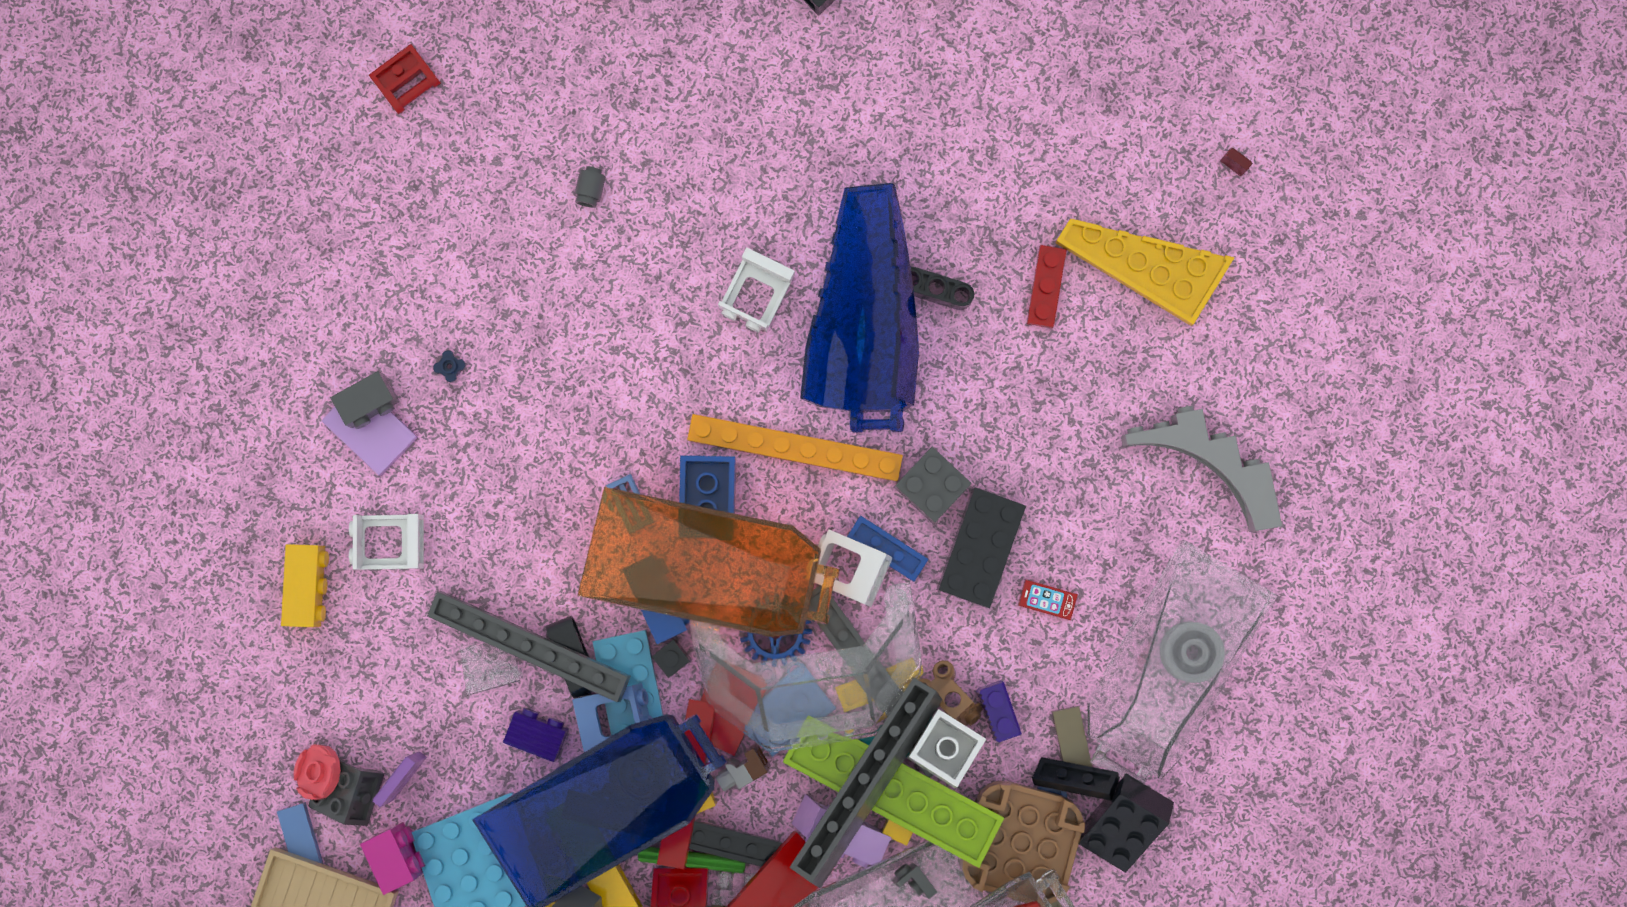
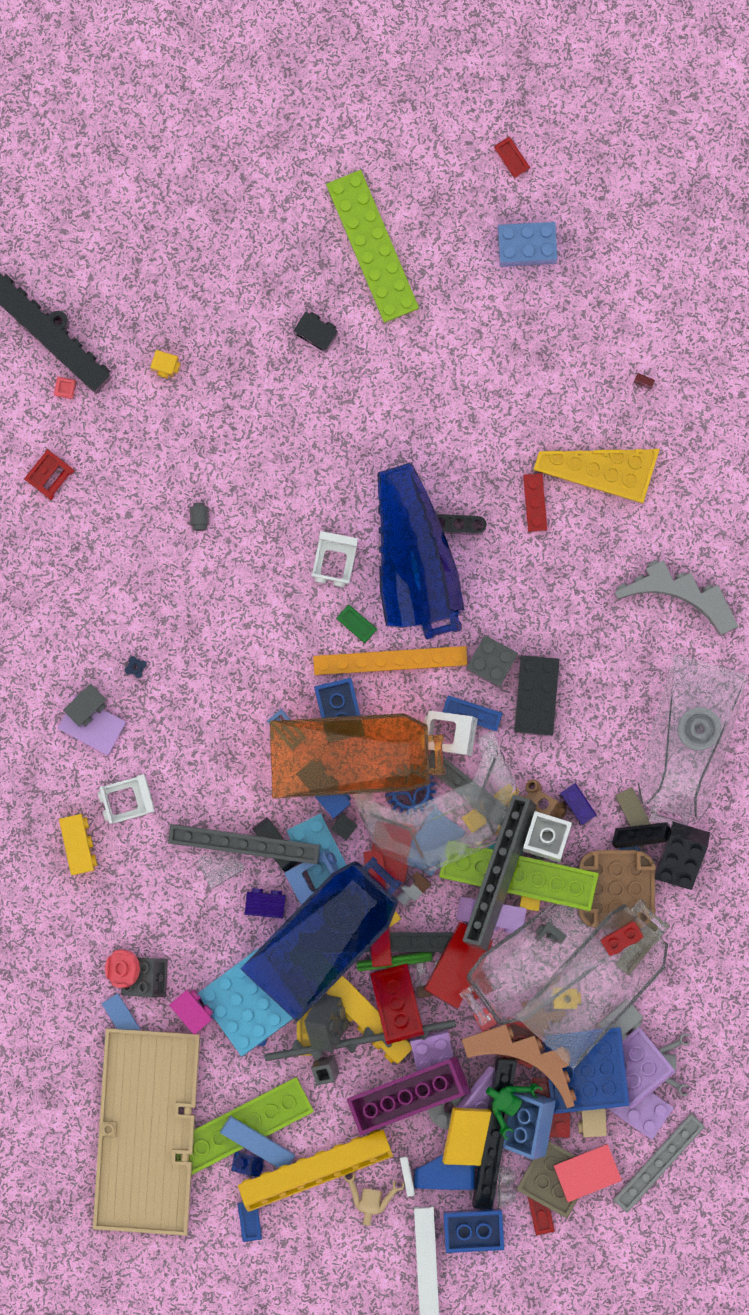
camera: 10 degrees left, 0 degrees up
medium lavender tile [372,752,427,807] -> none
tile [1018,580,1078,620] -> none
none -> green tile [336,604,378,644]

